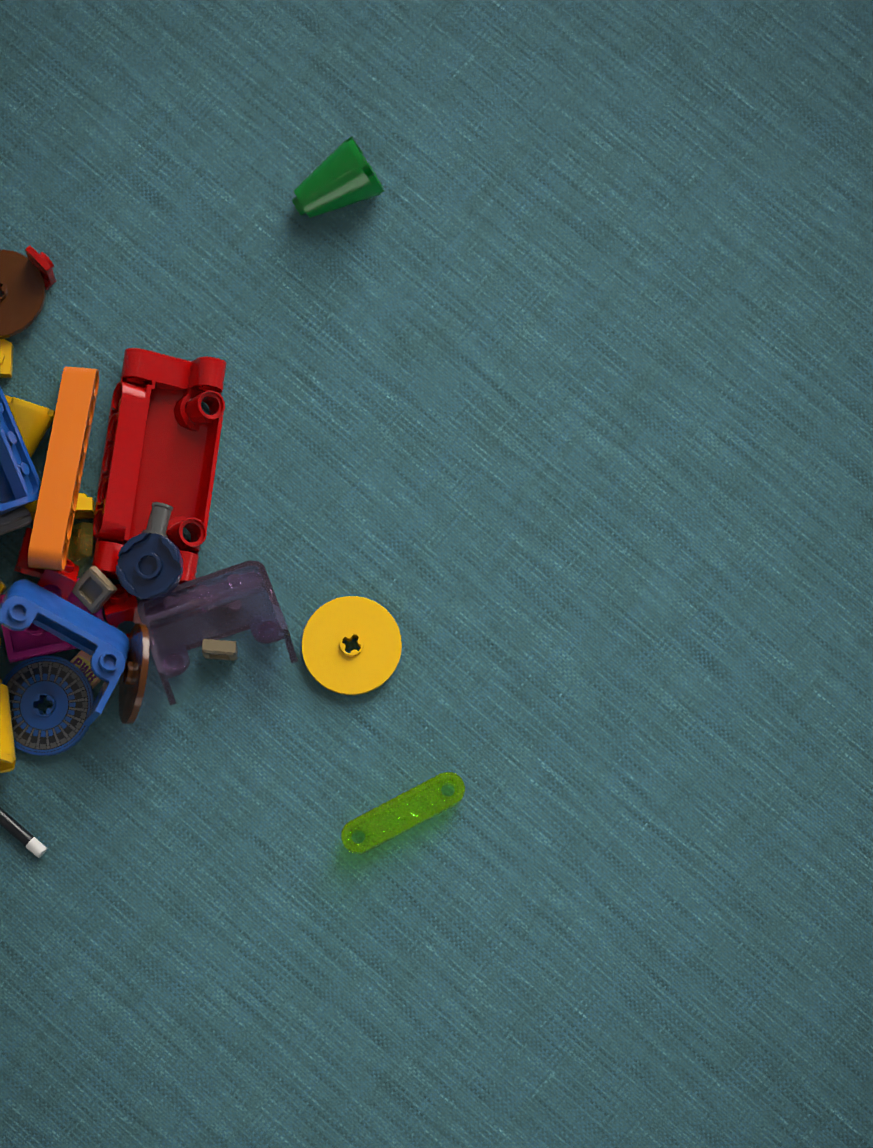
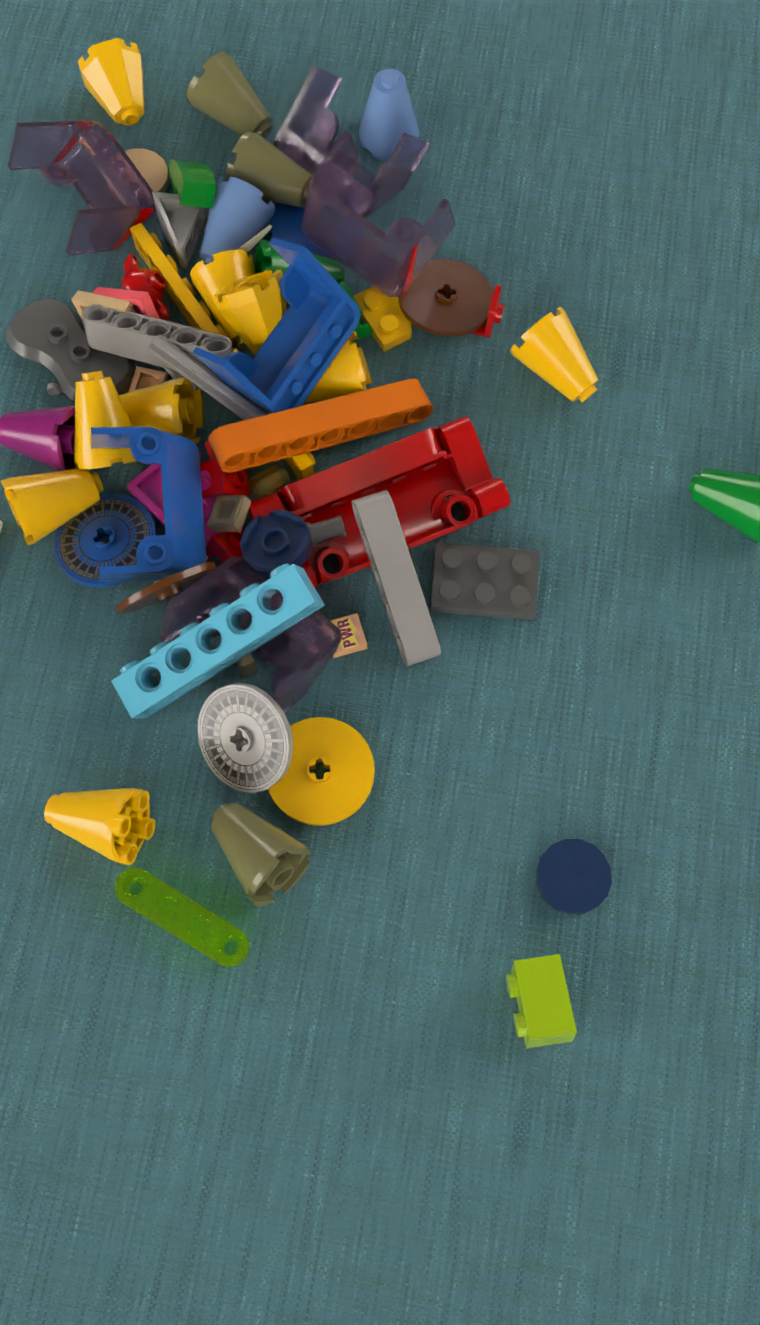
camera: 60 degrees right, 5 degrees down
none -> yellow cone [44,788,155,866]
none -> medium azure brick [111,564,325,719]
none -> piece [197,683,293,793]
none -> olive cone [211,803,312,907]
none -> tile [324,613,367,658]
none -> light grey beam [352,490,441,667]
none -> dark grey plate [430,543,539,620]
none -> lime brick [506,954,577,1049]
none -> yellow cone [510,307,599,403]
none -> dark blue tile [536,839,612,915]

